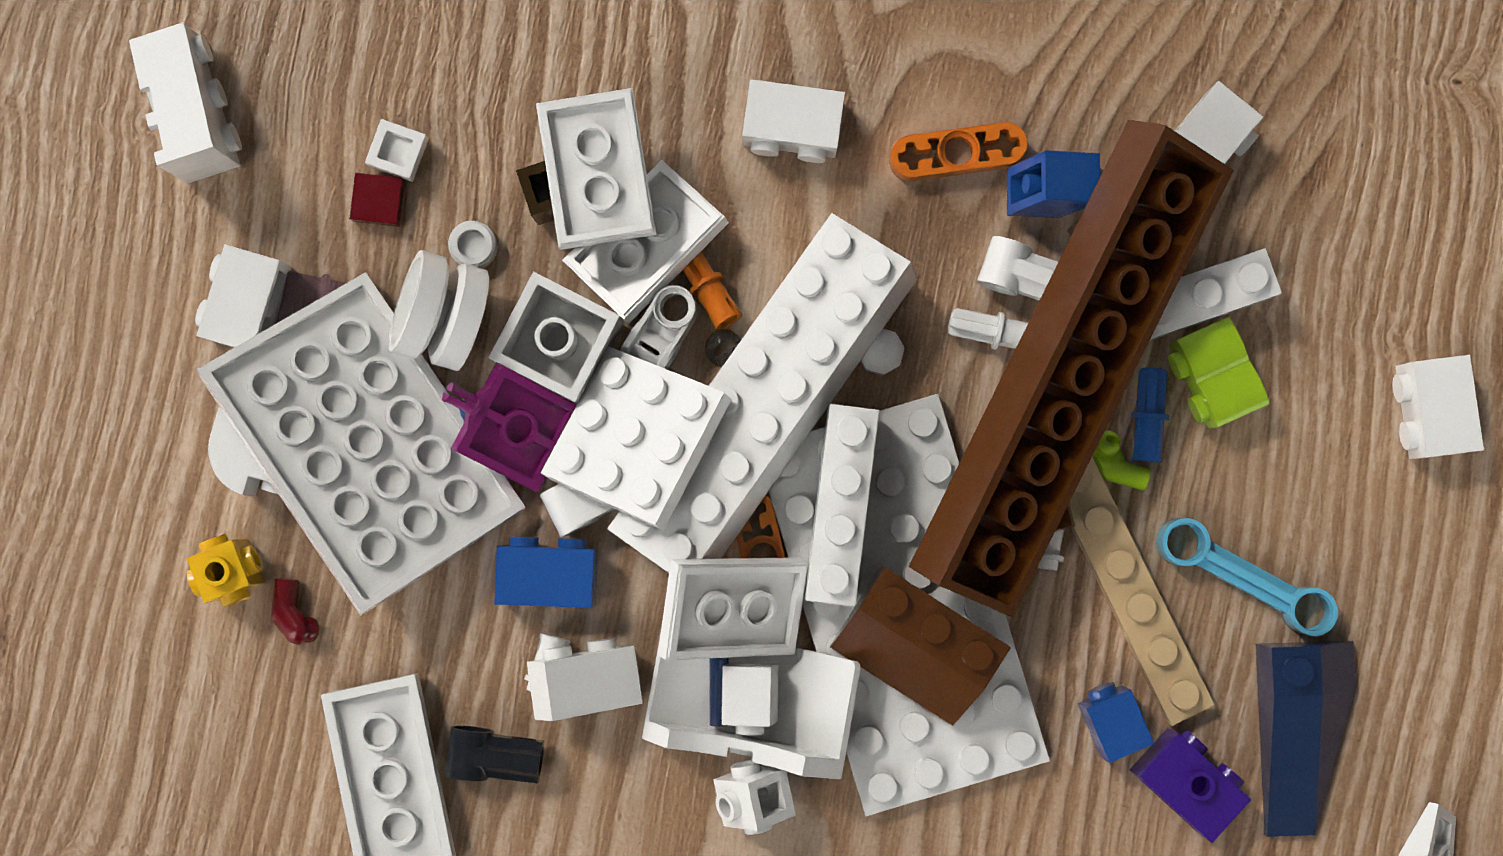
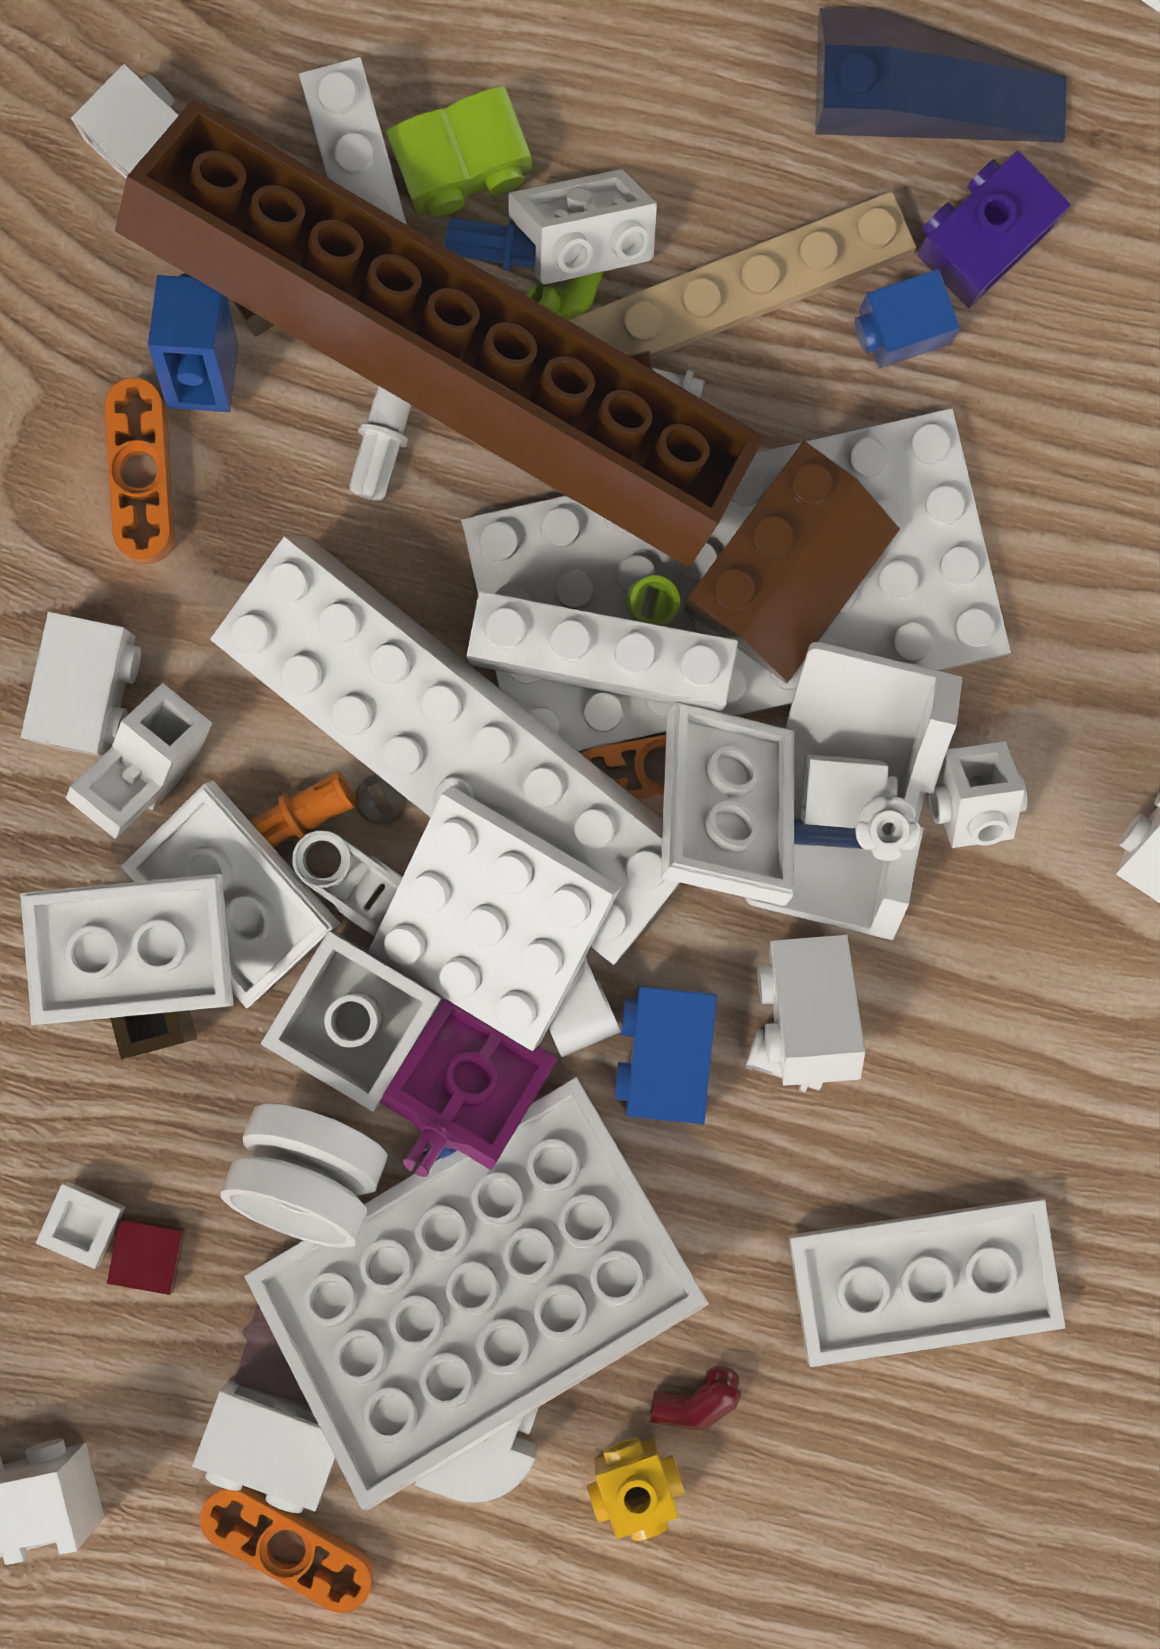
camera: 95 degrees left, 0 degrees up
black piece [445,725,544,784] -> none
white tile [448,221,498,269] -> none
white tile [860,329,905,376] -> none
white piece [977,236,1058,301] -> none
medium azure piece [1156,518,1338,636] -> none
none -> white brick [66,683,212,839]
none -> orange beam [200,1485,374,1613]
none -> white bracket [509,169,657,284]
none -> lime hinge [625,575,680,626]
none -> white plate [855,797,921,861]

